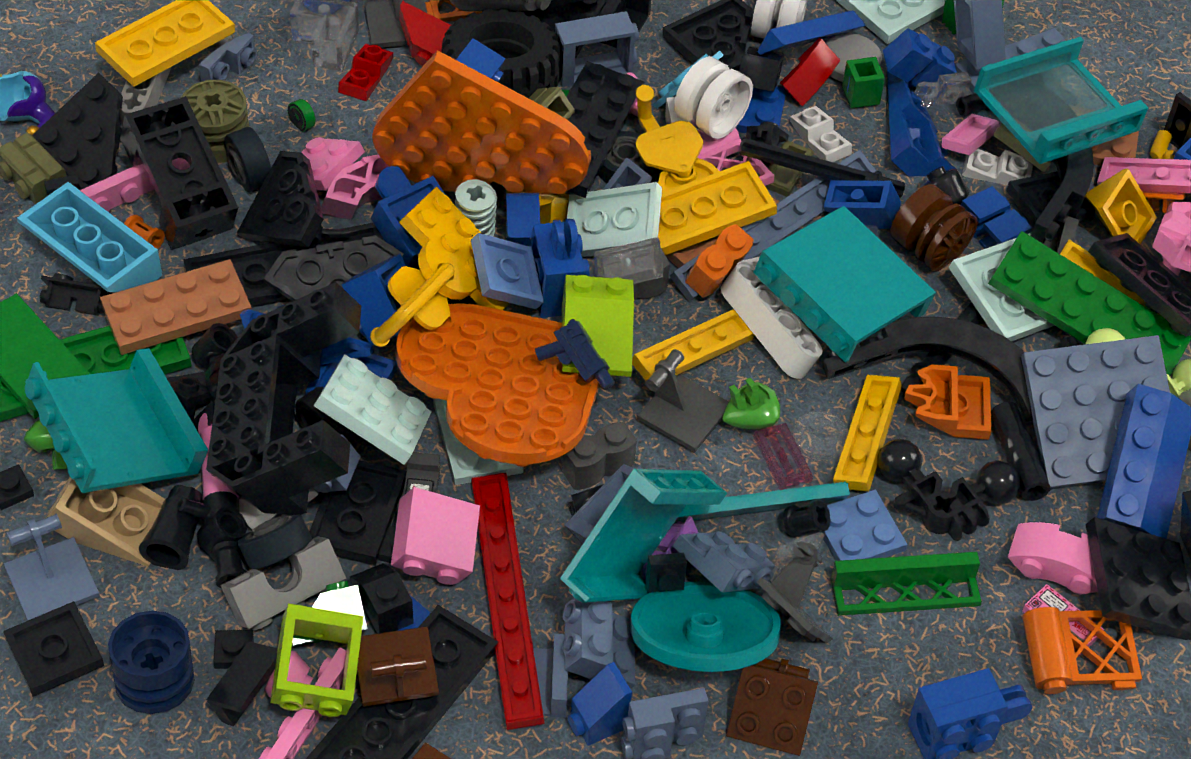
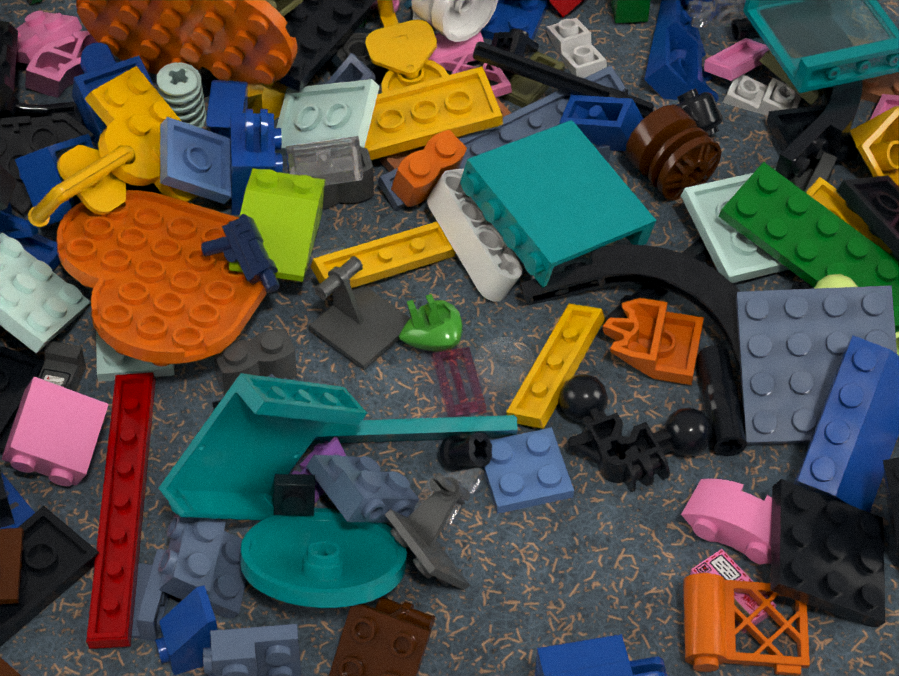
camera: 10 degrees right, 0 degrees up
green fence [831,552,982,616] -> none
blue piece [961,186,1032,249] -> none

